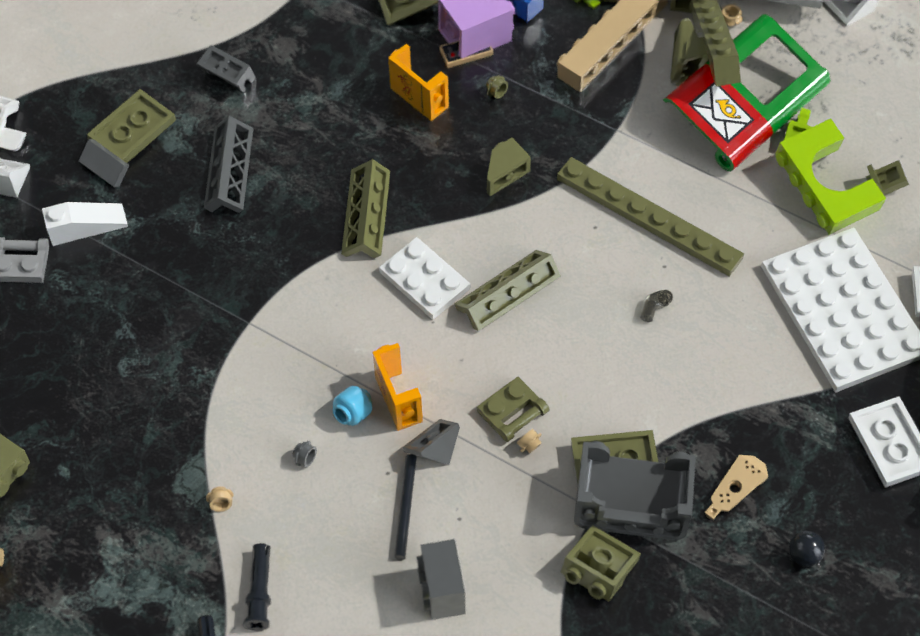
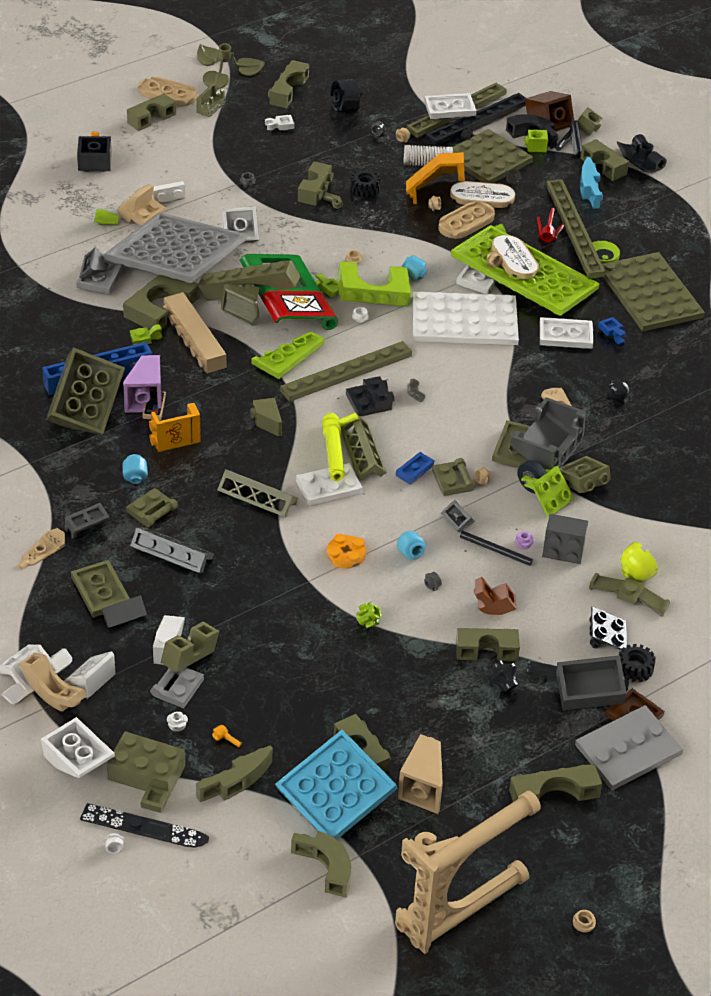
camera: 70 degrees left, 15 degrees down
tan plate [206,486,234,512] -> none
black pin [244,543,271,631] -> none
light orange panel [372,343,423,431] -> none
olive plate [486,75,508,99] -> none
olive bracket [866,160,909,195] -> none
none -> tan piece [17,528,65,570]
none -> medium azure head [122,454,148,484]
none -> olive plate [126,488,179,528]
none -> olive arch [160,622,219,672]
none -> lime wing [251,331,325,379]
none -> neon yellow cylinder [322,412,358,482]
none -> light orange plate [327,533,366,569]
none -> tan plate [345,250,362,264]
none -> black plate [345,376,395,417]
none -> white plate [352,307,369,323]
none -> lime gear [356,602,381,628]
none -> blue plate [396,452,435,484]
none -> medium azure head [402,255,428,281]
none -> olive arch [456,628,520,661]
none -> dark orange brick [474,577,517,615]
none -> black rock [488,660,519,693]
none -> lavender plate [515,531,534,549]
none -> lime plate [517,460,574,517]

